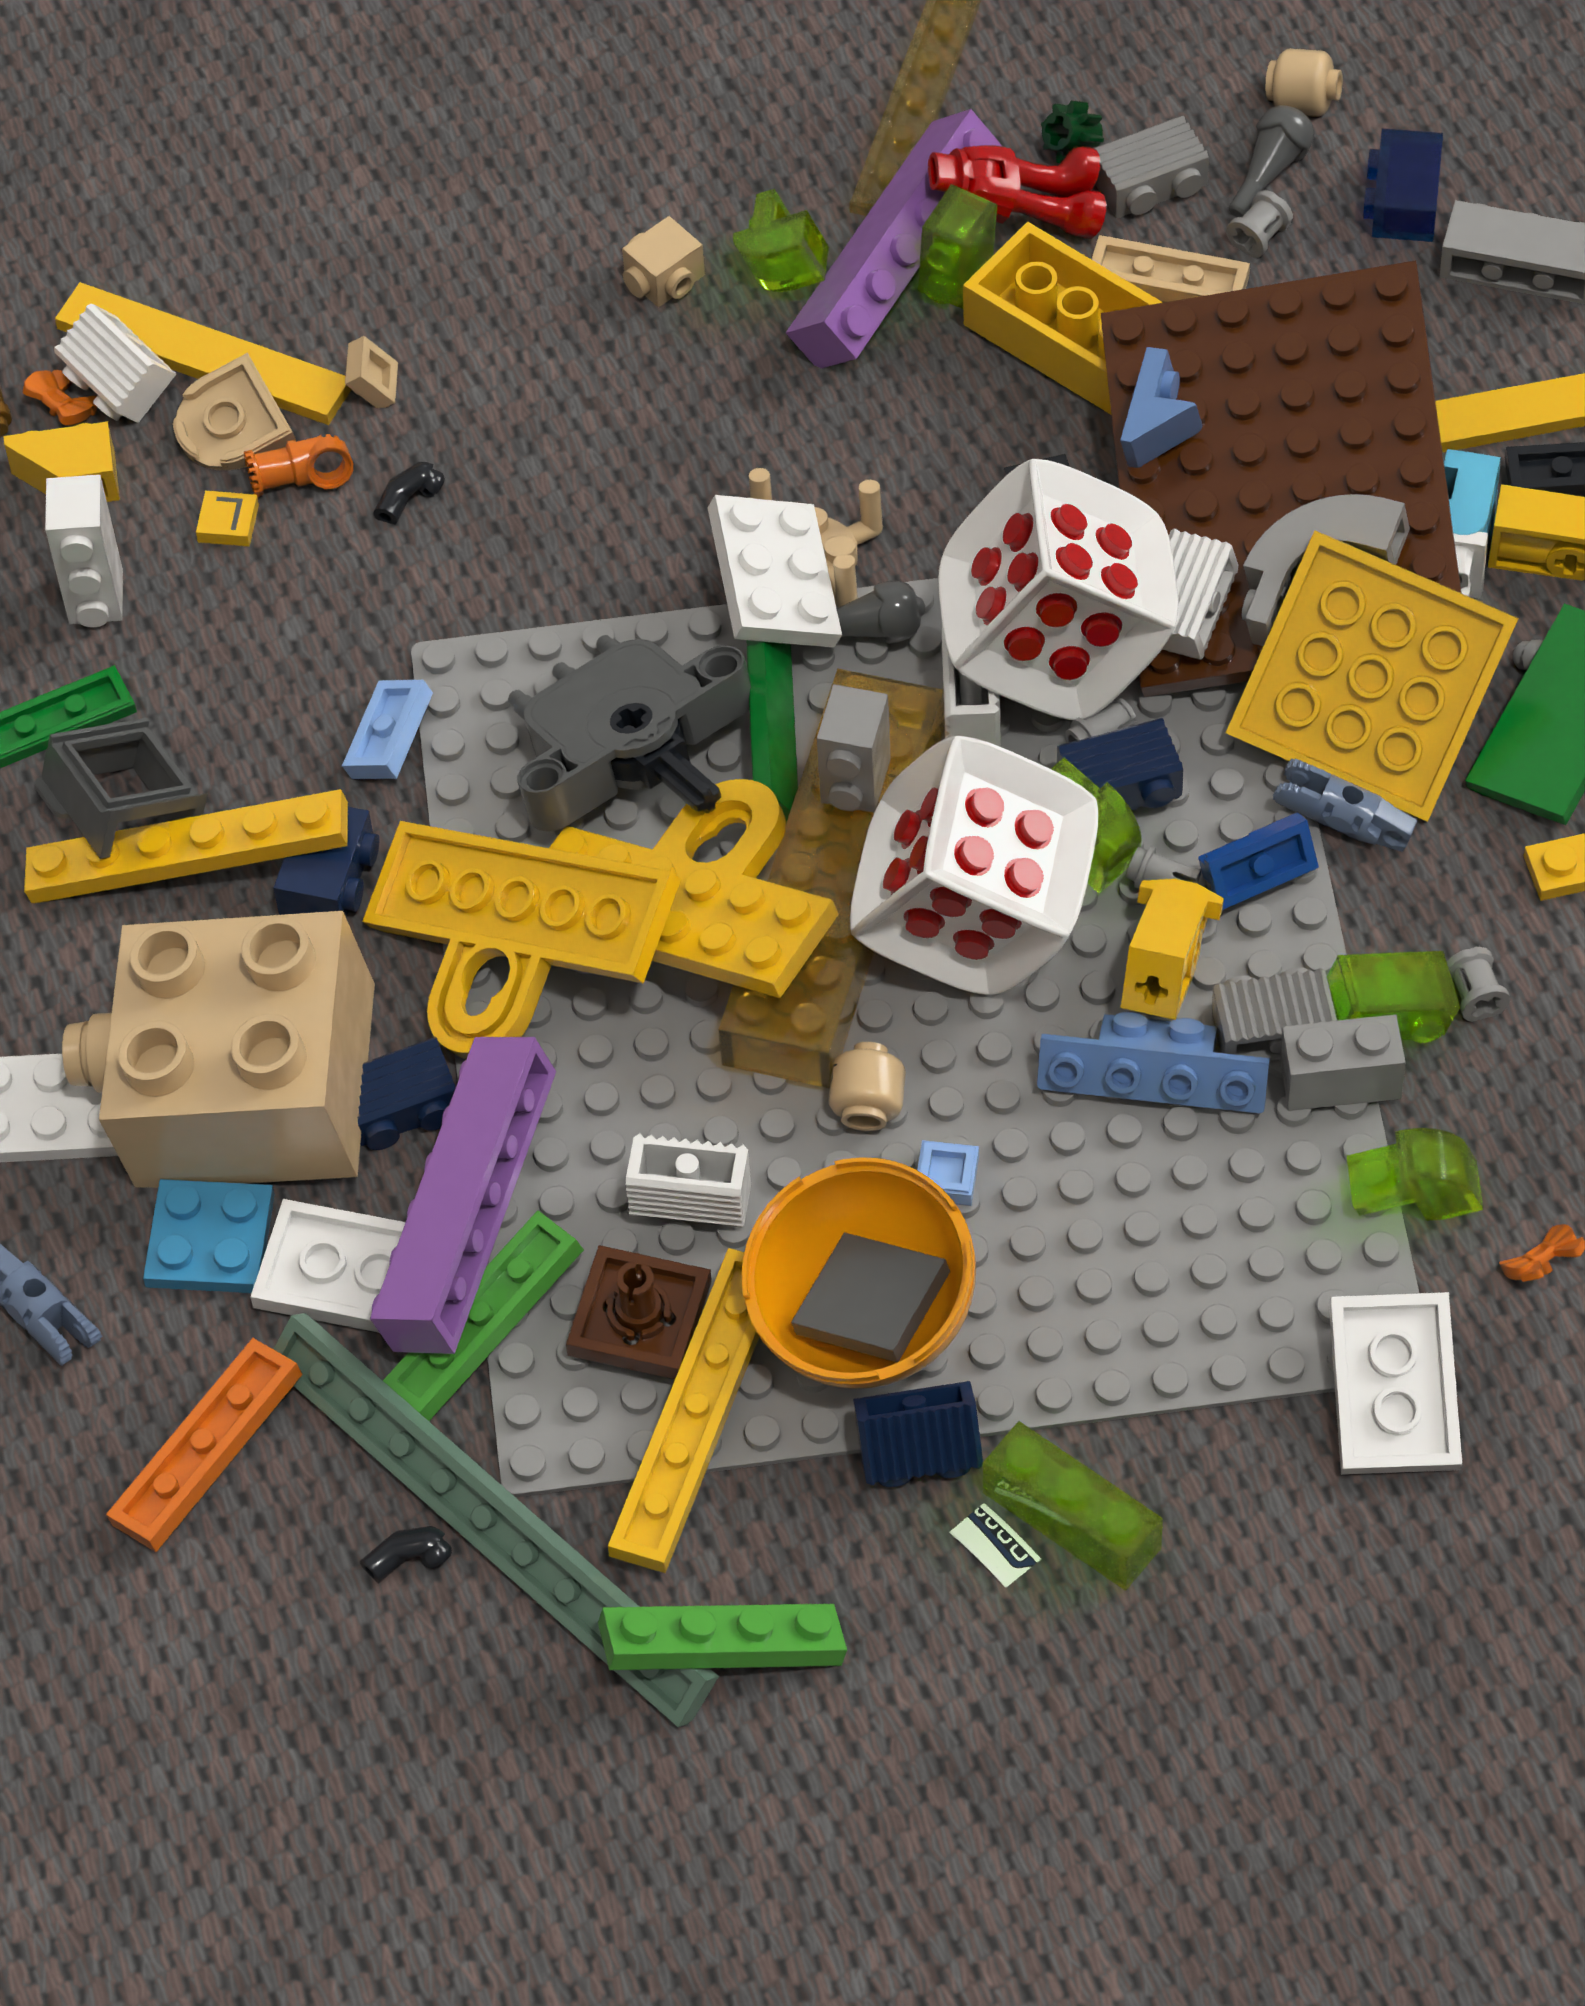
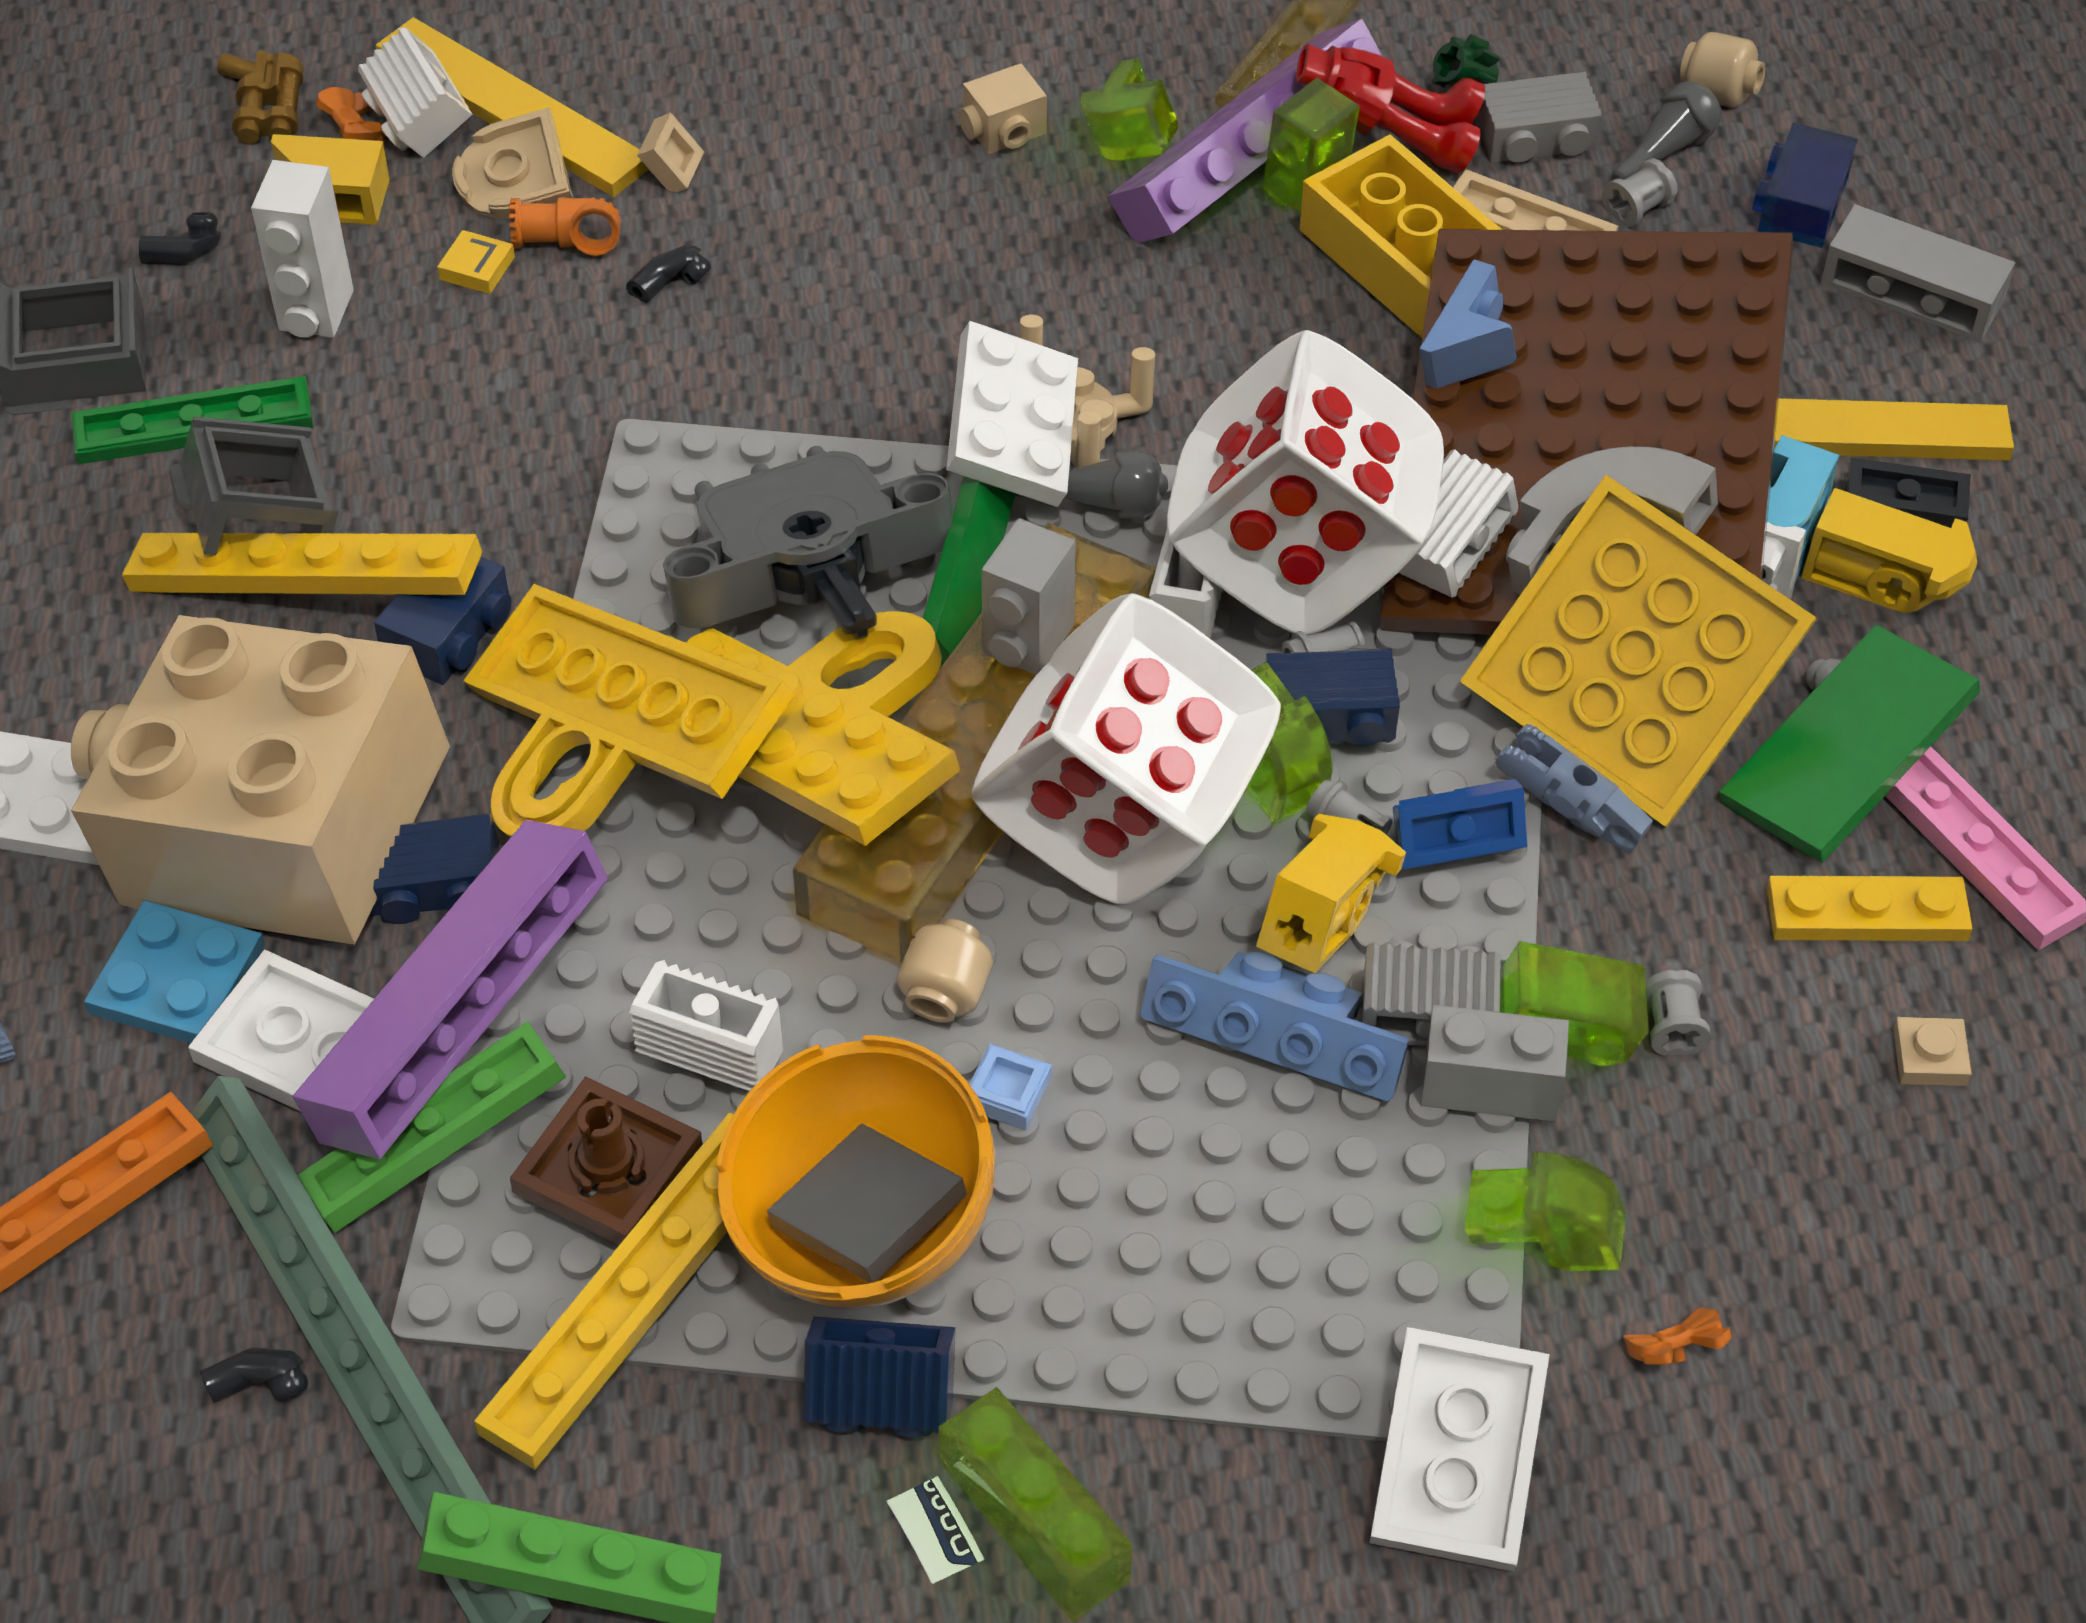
camera: 10 degrees right, 5 degrees down
light blue plate [342,679,433,779] -> none

